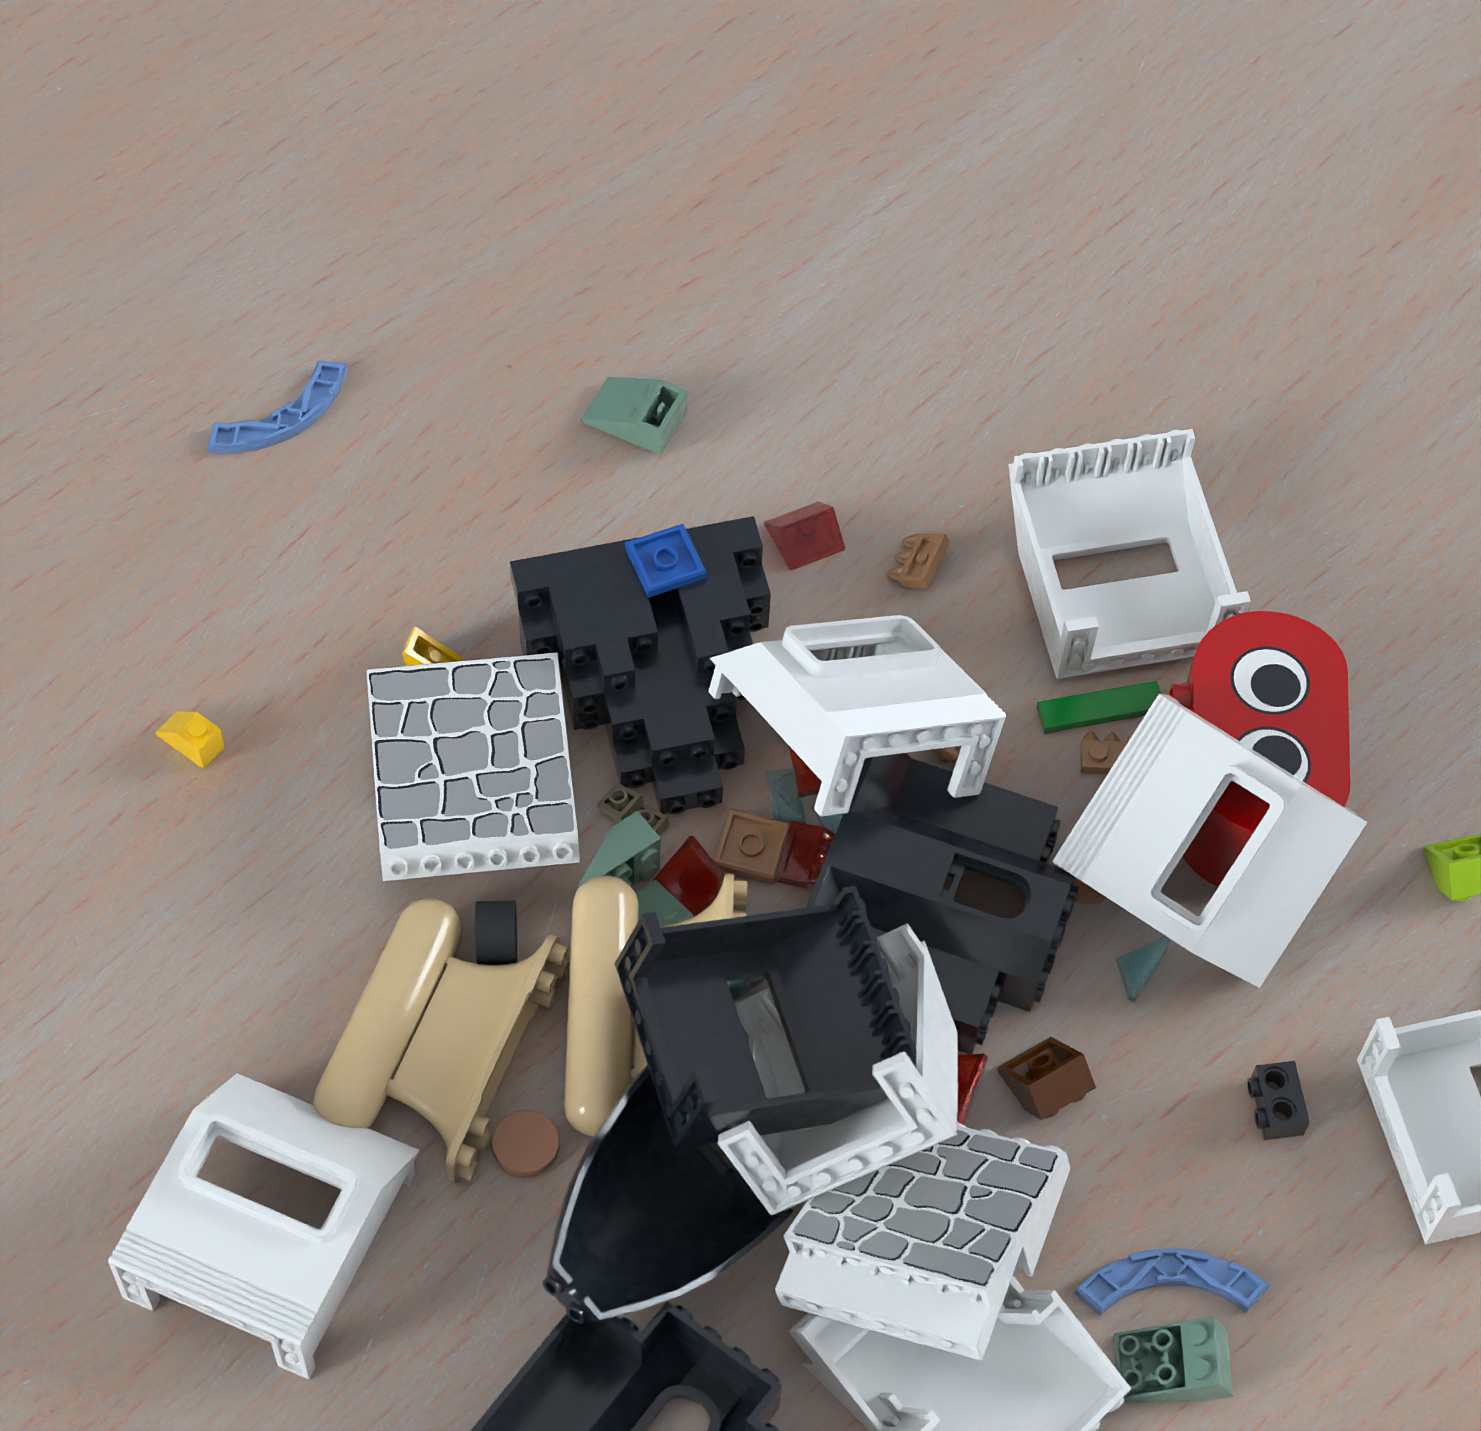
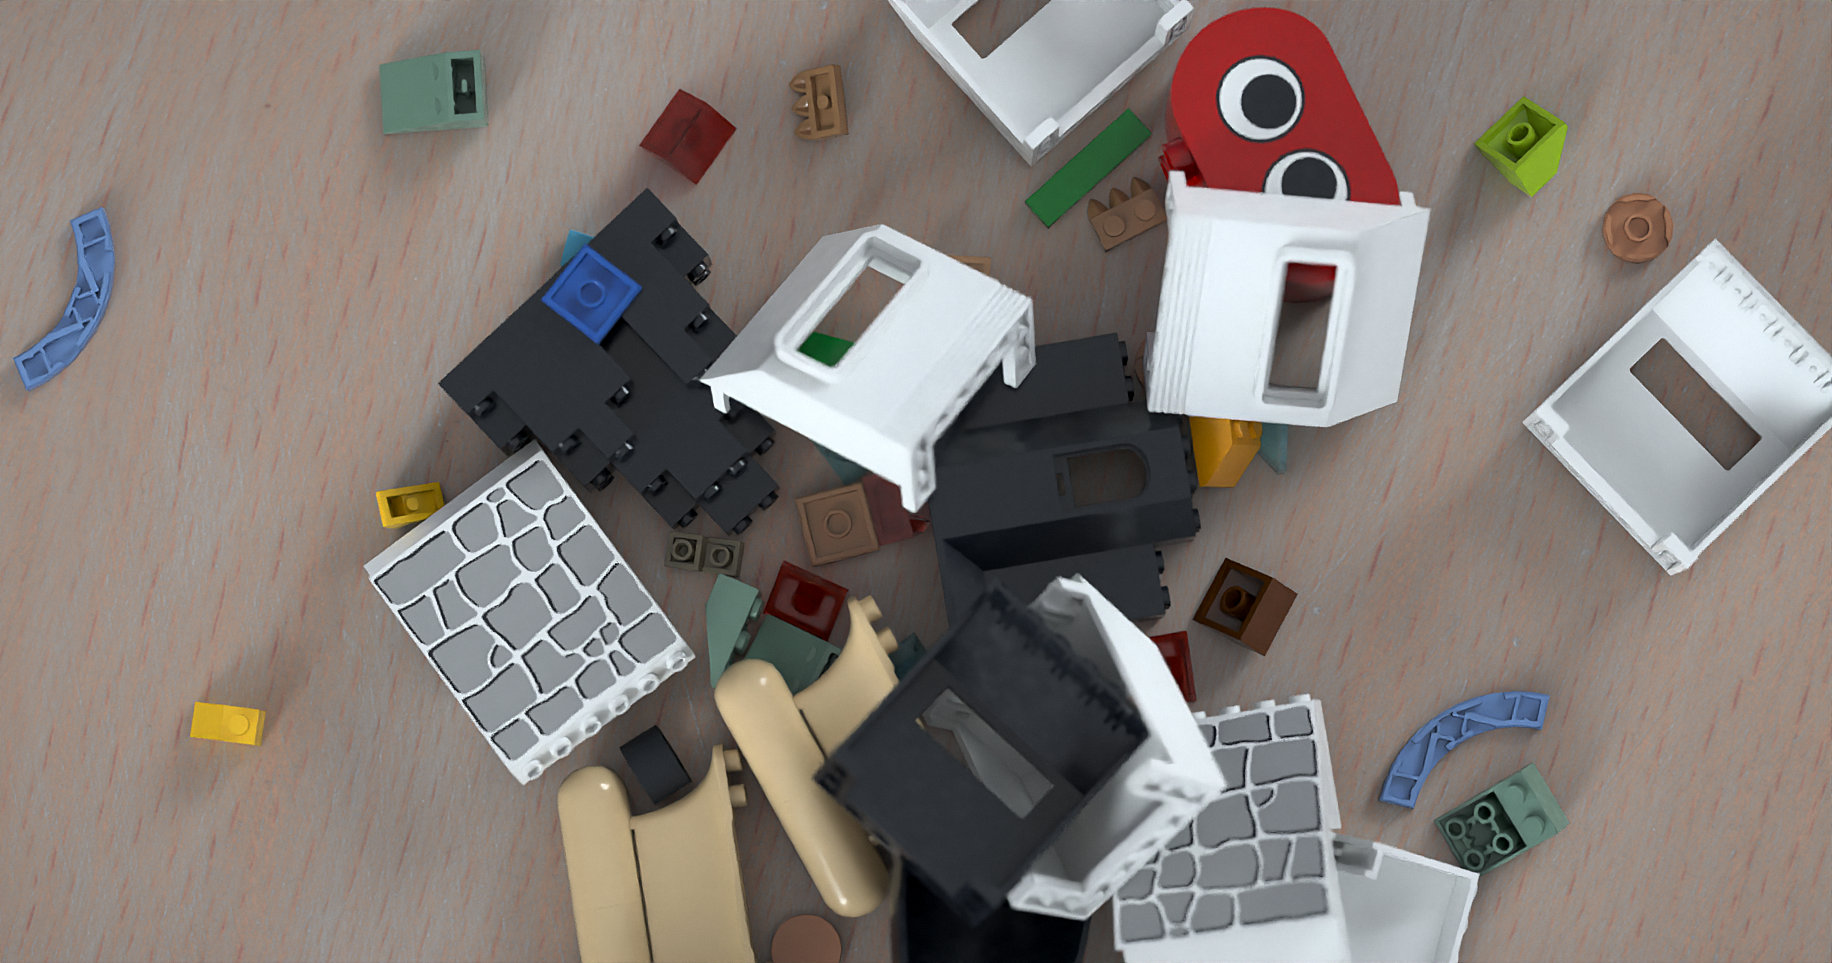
camera: 20 degrees left, 25 degrees up
black brick [1247,1061,1310,1140] -> none
none -> light orange slope [1189,416,1263,488]

